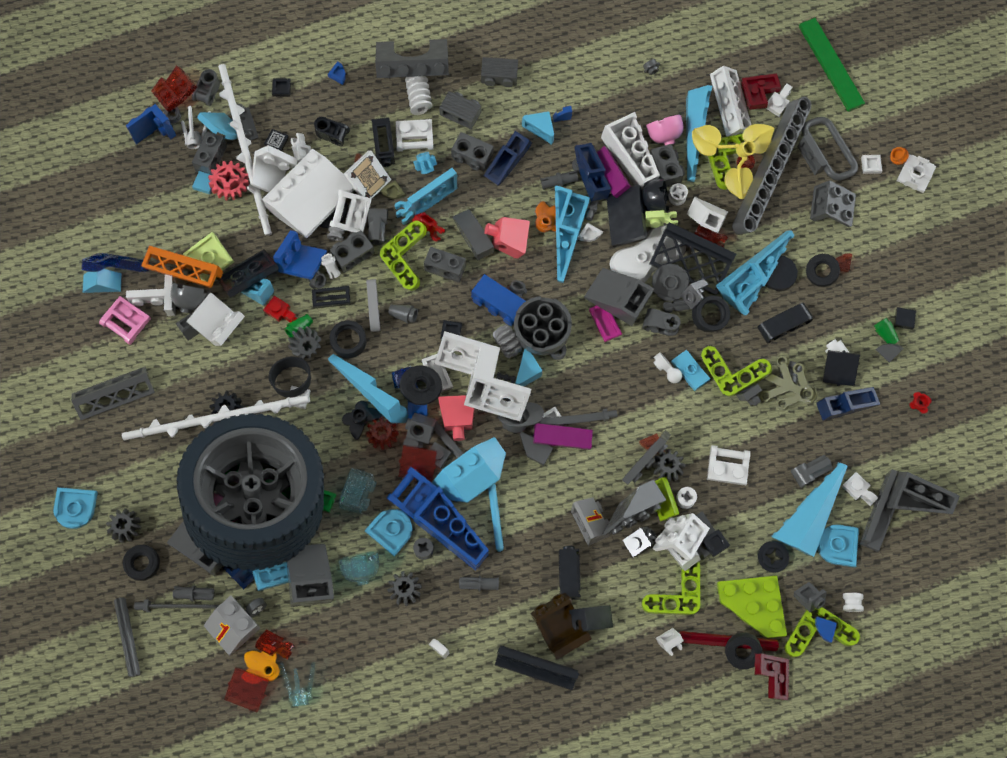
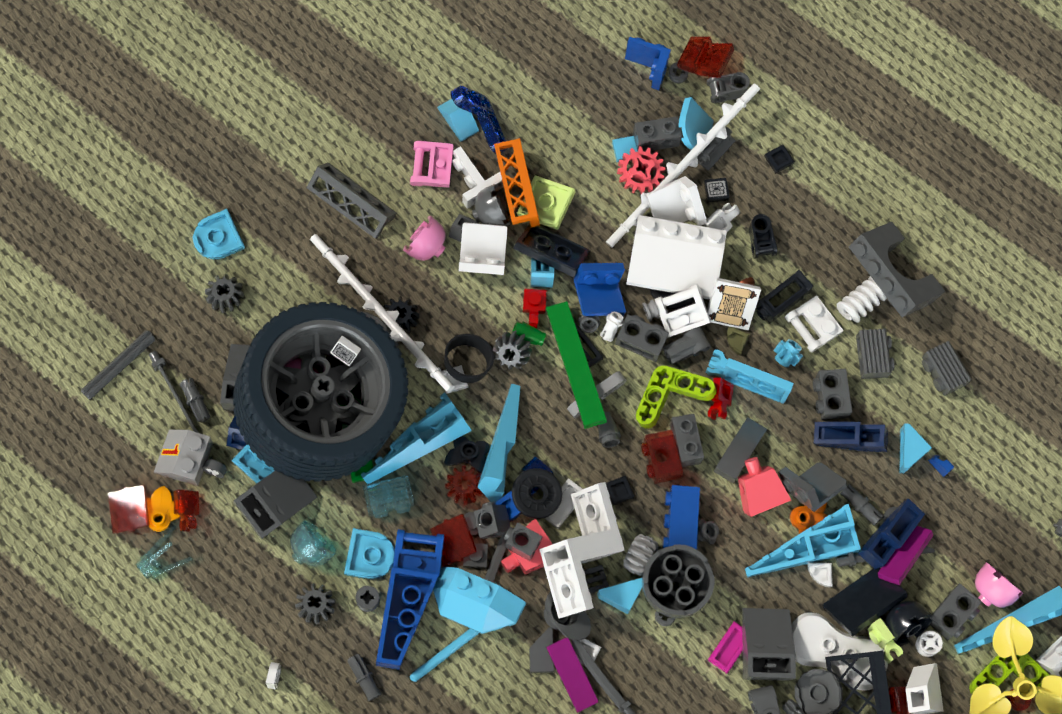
camera: 55 degrees right, 0 degrees up
black tyre [123,545,160,581] -> none
white plant [181,106,211,149] -> none
blue tile [328,61,346,85] -> none
black tyre [329,320,367,359] -> none
white wedge [601,112,660,192] -> none
none -> tile [330,336,361,366]
none -> medium azure wedge [361,393,472,485]
none -> bright pink cylinder [403,216,446,261]
none -> dark grey brick [504,522,542,561]
none -> green tile [546,301,607,429]
none -> clear red brick [641,430,683,484]
none -> dark grey bracket [779,462,847,512]

